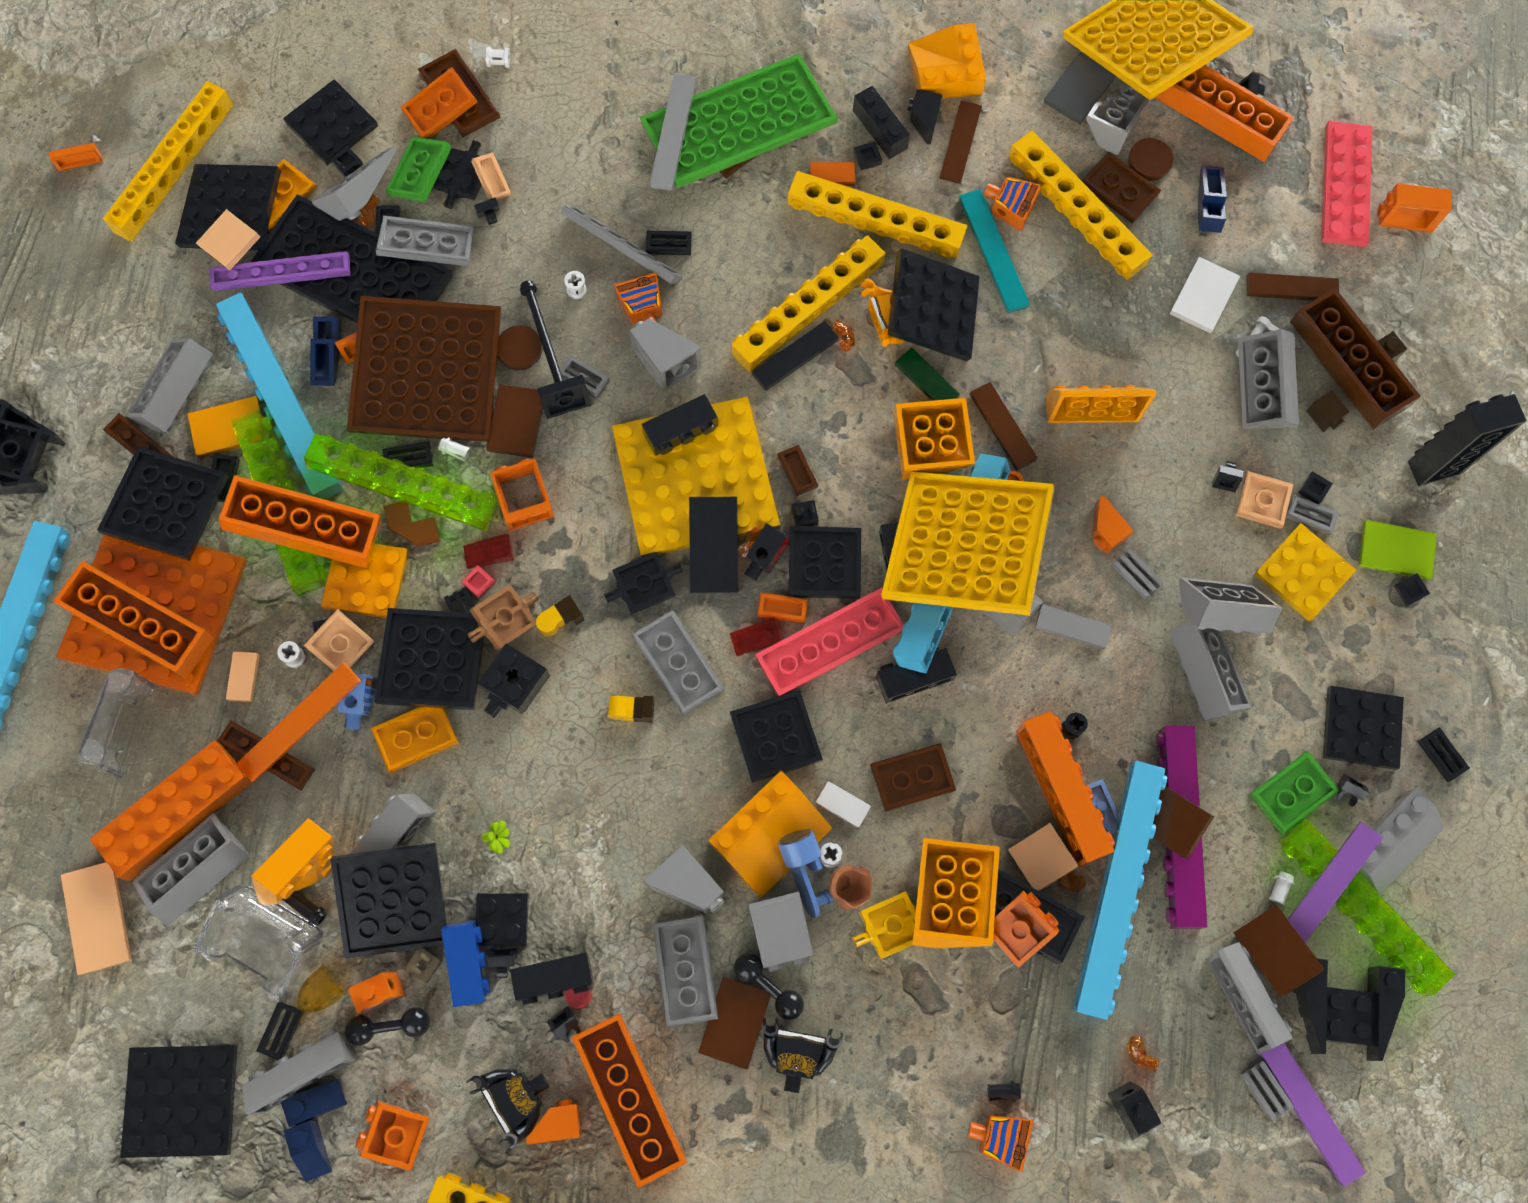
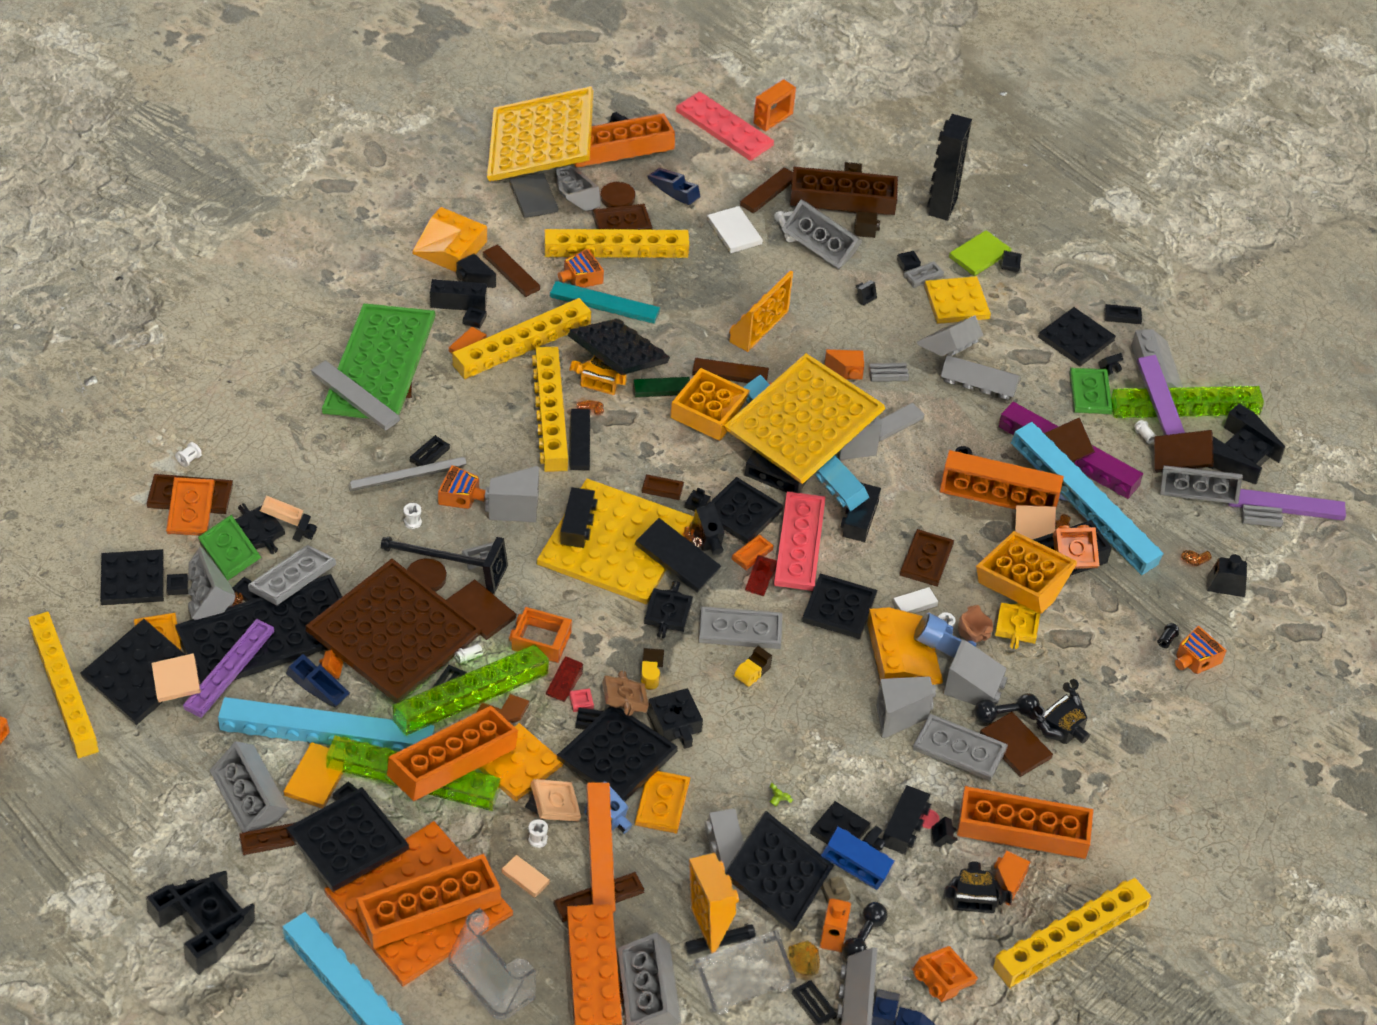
camera: 55 degrees left, 25 degrees down
light nougat tile [1235,471,1293,529] -> none

